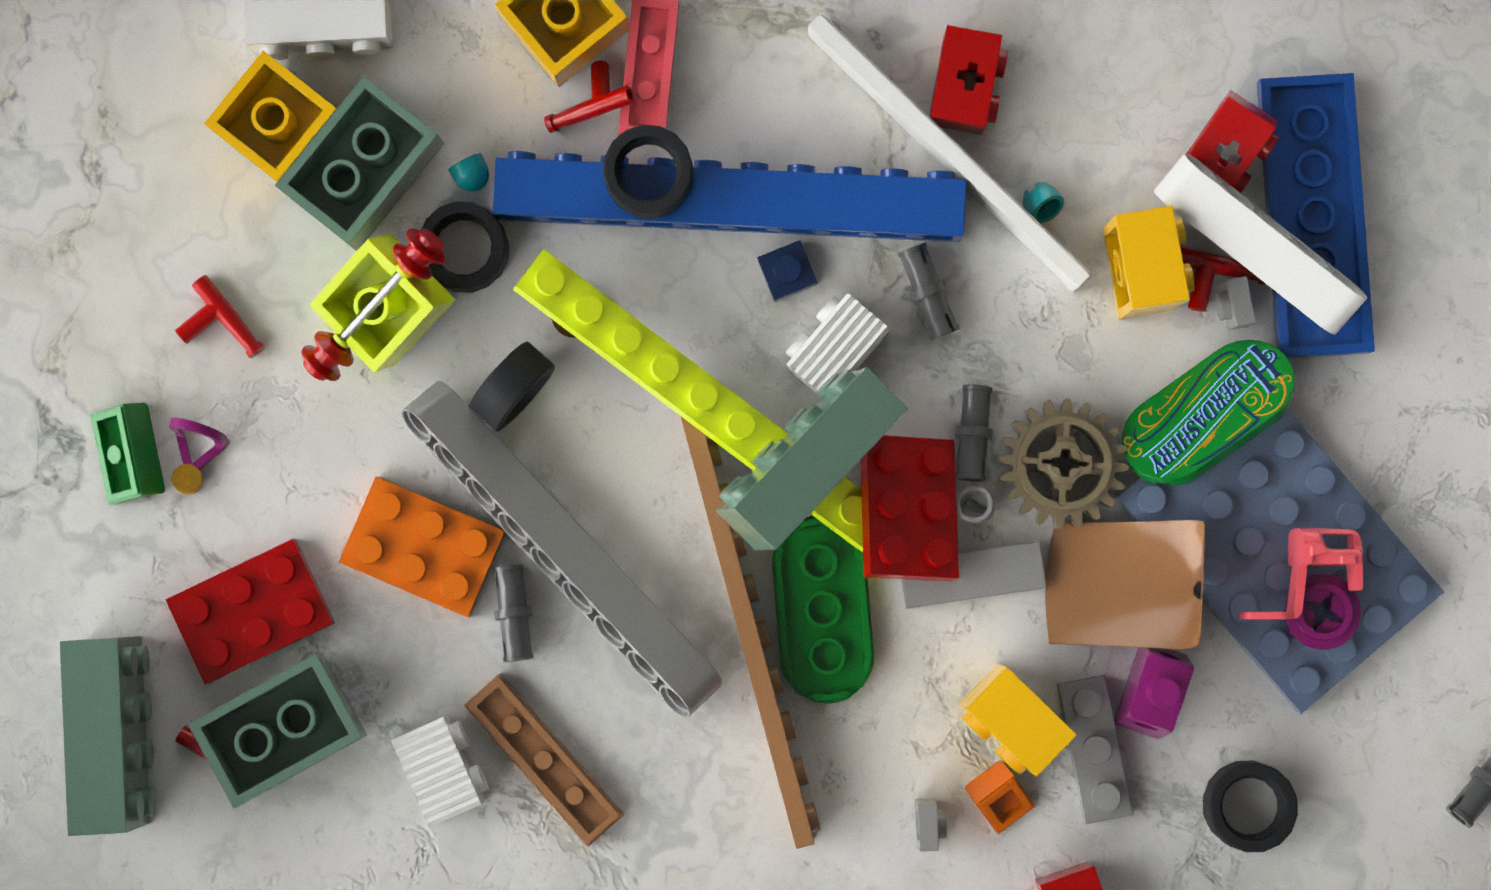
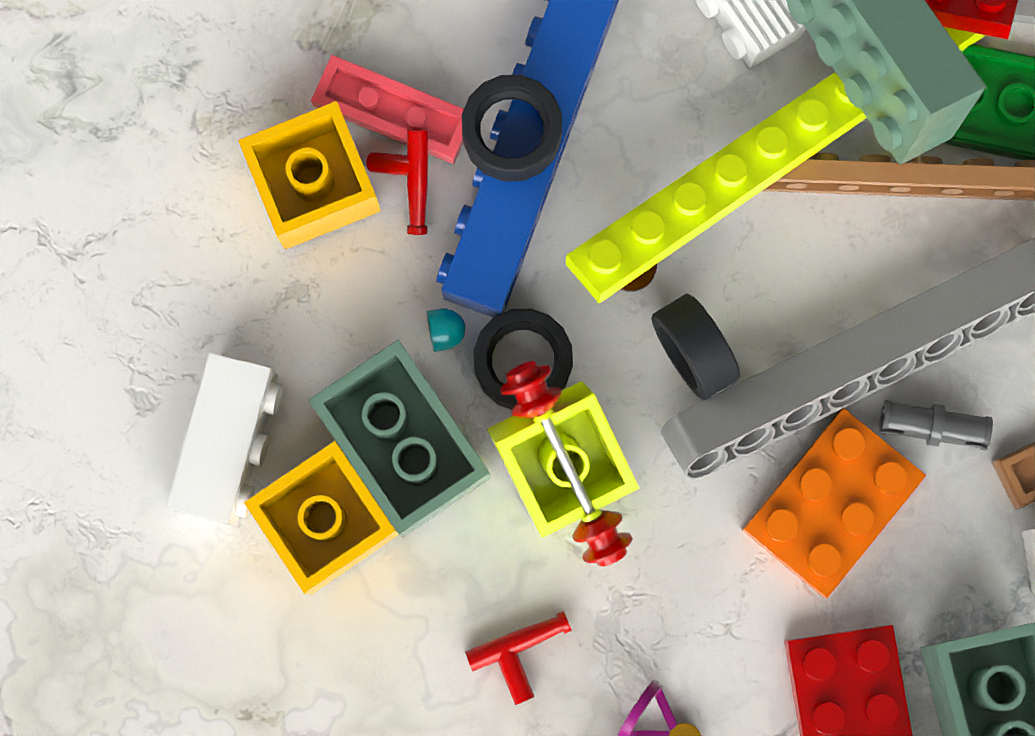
camera: 80 degrees left, 5 degrees down
dark blue plate [757,240,818,302] -> none

